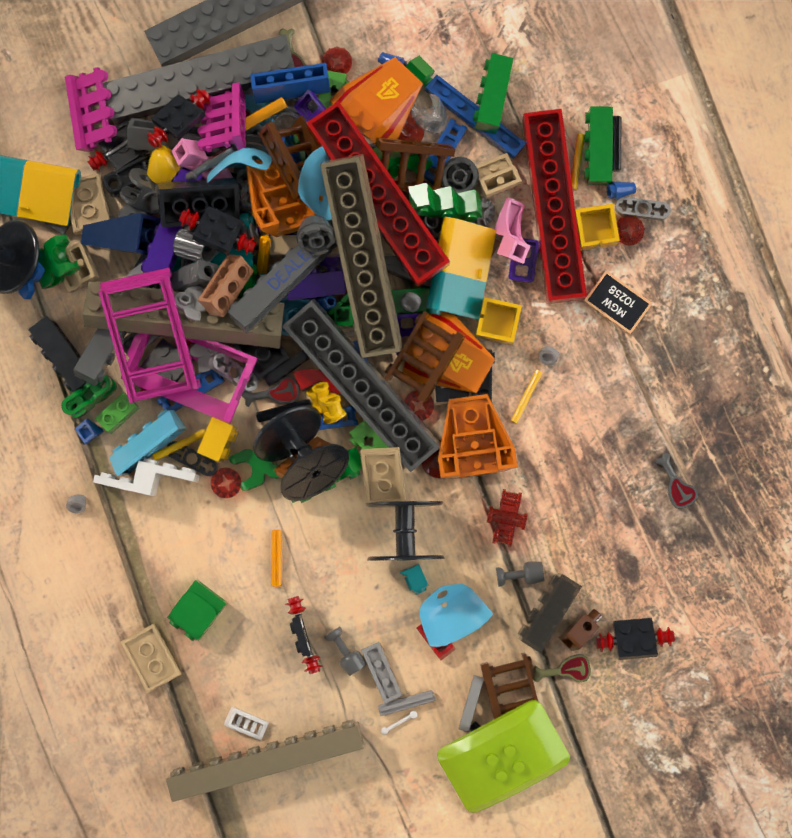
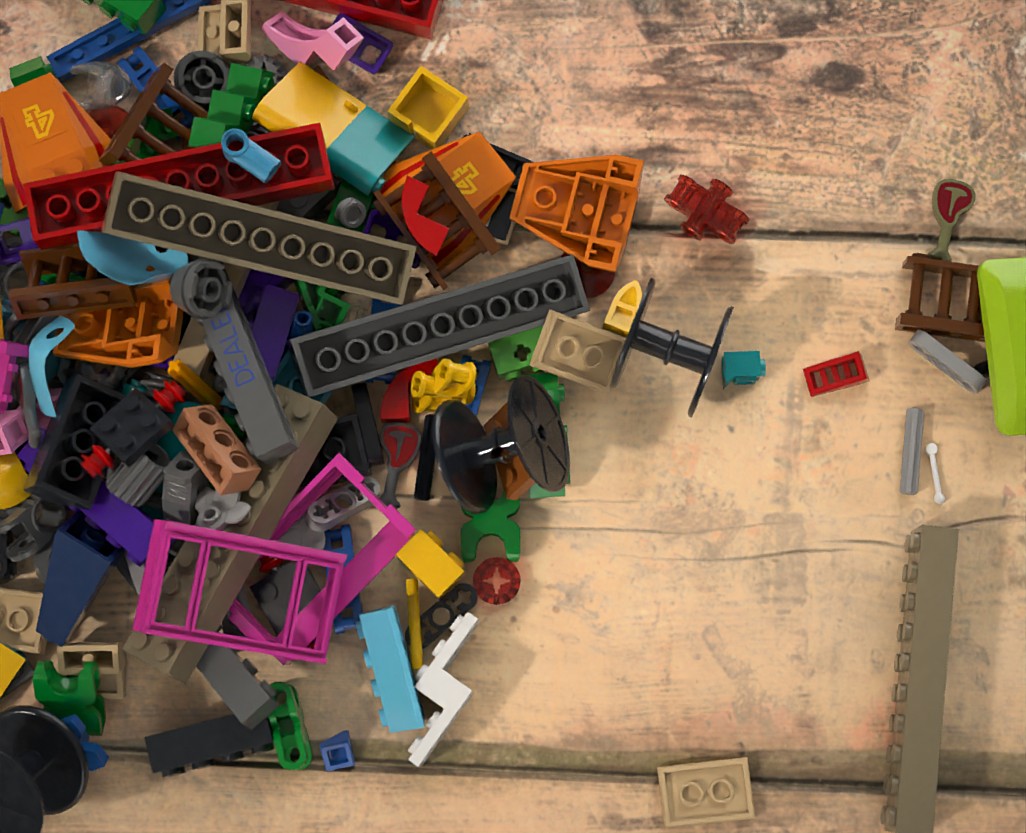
camera: 65 degrees left, 5 degrees down
light grey tile [66,494,86,514] -> none
bright green brick [95,392,140,434] -> none
green brick [167,580,228,641] -> none
white slope [224,706,269,740] -> none
light orange axle [271,530,282,587] -> none
plate [285,596,323,674] -> none
dark grey piece [324,627,366,676] -> none
light grey plate [361,642,402,703] -> none
clear red gear [404,391,434,421] -> none
medium azure piece [420,584,493,647] -> none
dark grey piece [496,561,545,587] -> none
yellow bar [510,370,542,424] -> none
clear smoke brick [517,573,582,653] -> none
light grey tile [539,346,560,366] -> none
reddish brown torso [558,609,602,651] -> none
black plate [596,618,675,660] -> none
none -> dark azure piece [221,129,281,184]
none -> red brick [402,175,449,256]
none -> yellow plate [602,280,642,337]

